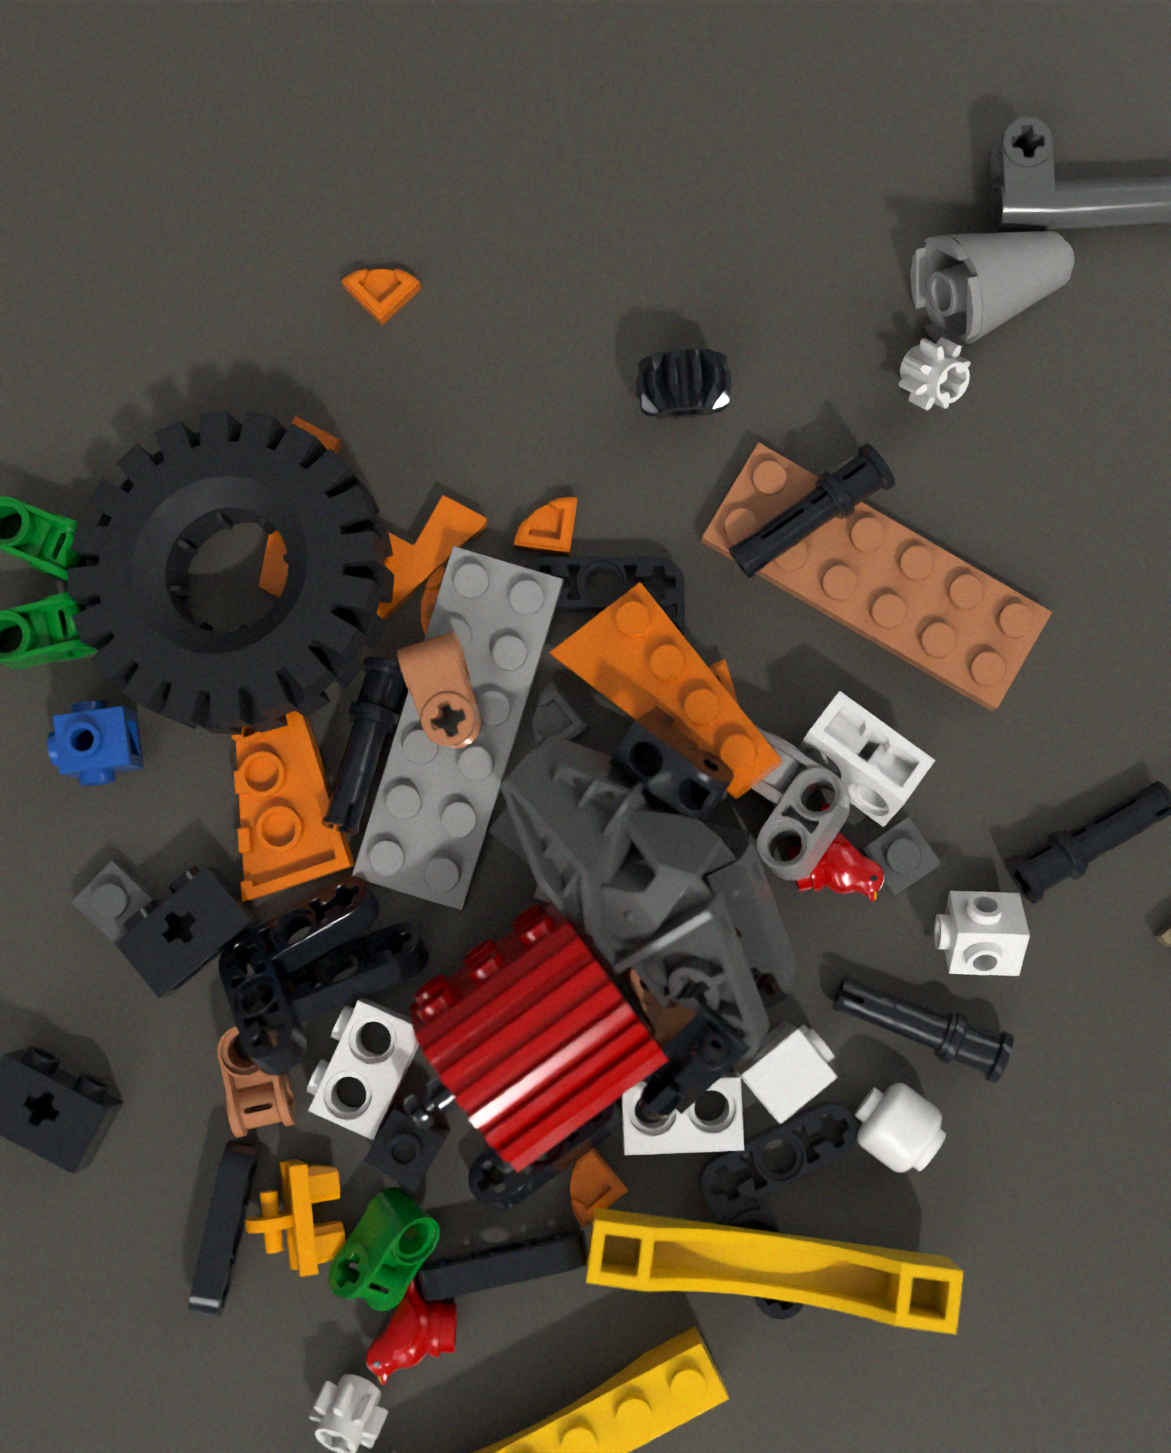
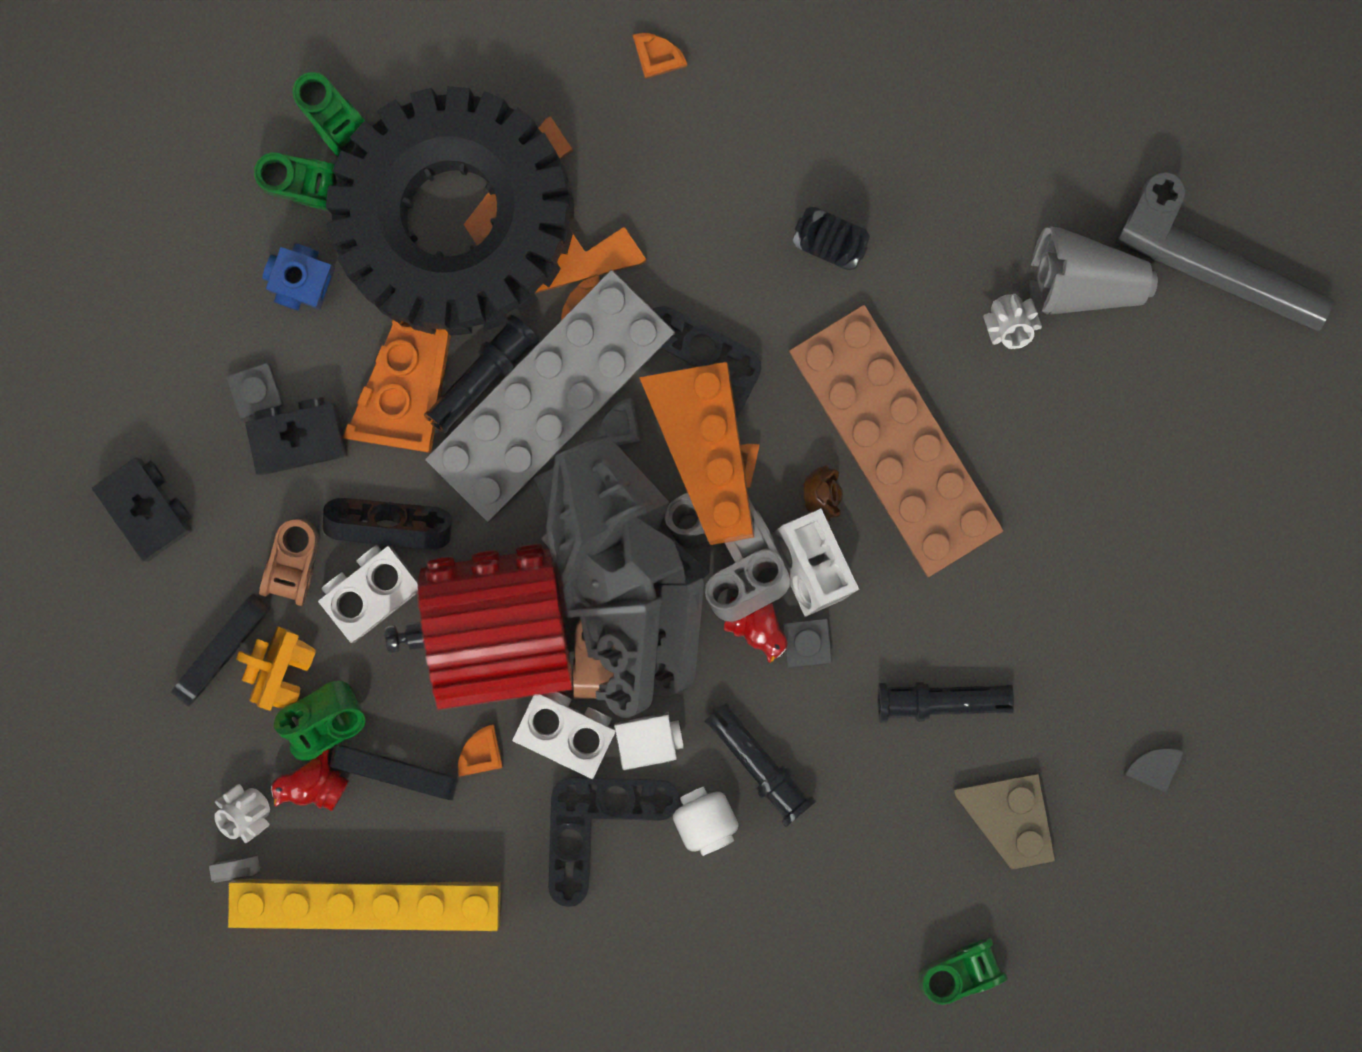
camera: 30 degrees right, 5 degrees up
black beam [218,876,380,1076] -> none
black brick [363,1101,450,1192] -> none
nougat piece [397,631,482,749] -> none
black beam [468,1098,622,1211] -> none
orange tile [514,497,578,556] -> none
yellow arch [586,1207,963,1334] -> none
black leg [609,706,734,819] -> none
black hinge [639,1007,751,1119] -> none
black pin [728,443,895,579] -> none
white brick [934,891,1030,976] -> none
none -> reddish brown plate [804,465,843,521]

